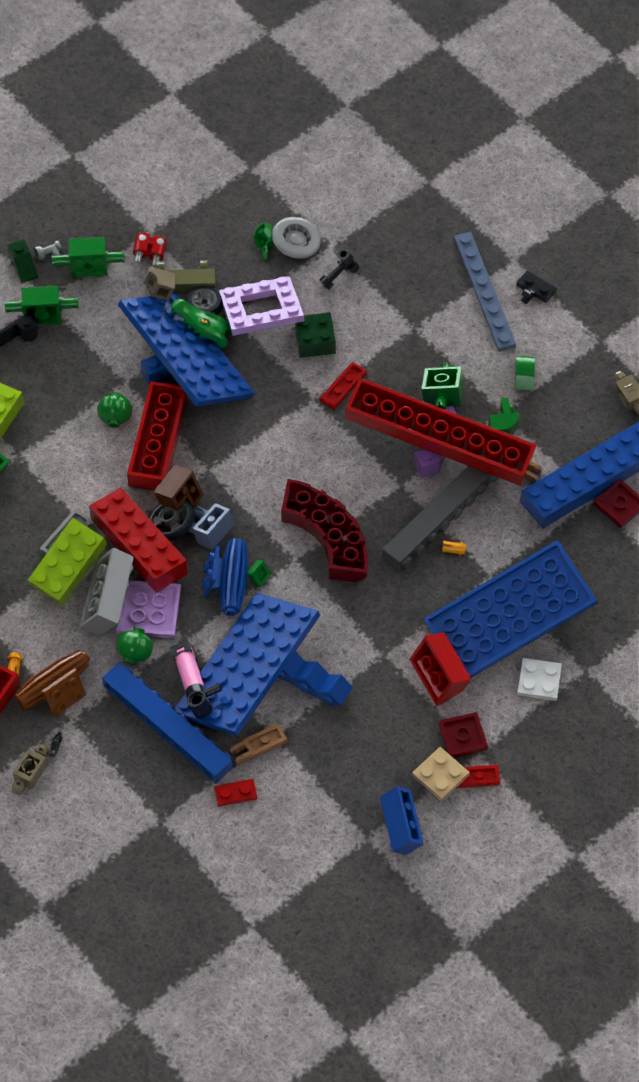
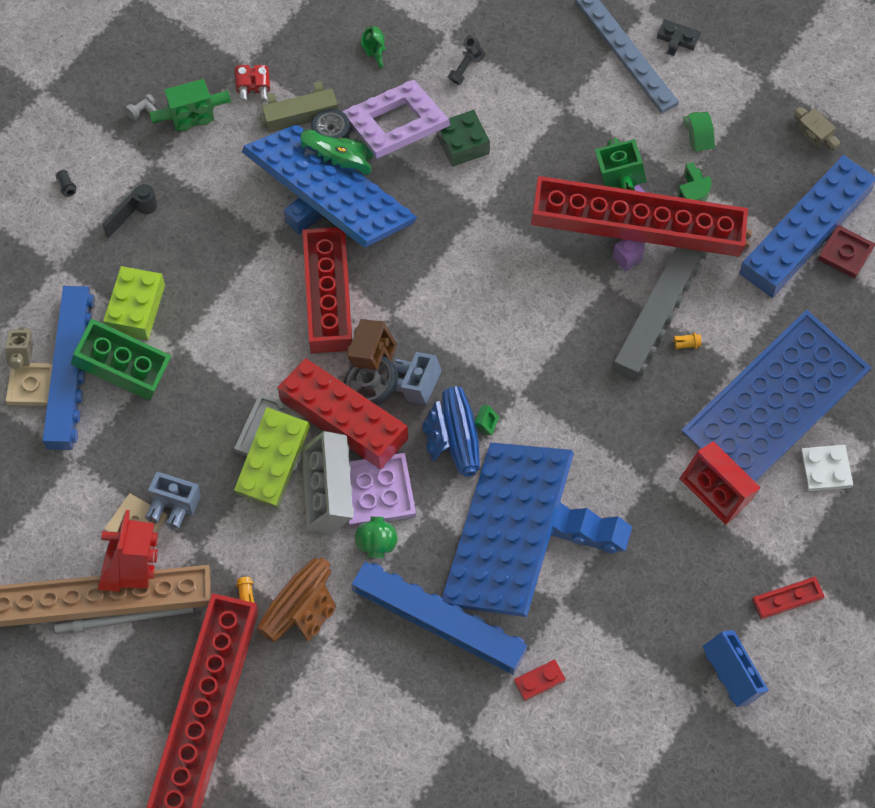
camera: 15 degrees left, 5 degrees up
green brick [5,285,79,326] -> none
dark green slope [7,239,38,283] -> none
dark tan piece [12,744,49,795] -> none
black piece [49,732,62,757] -> none
green plant [97,392,132,428] -> none
dark tan brick [143,266,175,301] -> none
piece [170,640,222,718] -> none
medium nougat hinge [229,723,288,765] -> none
light grey wheel [272,217,321,259] -> none
dark red brick [281,479,368,582] -> none
red tile [319,362,367,410] -> none
tan plate [412,747,469,802] -> none
dark red plate [438,712,488,758] -> none

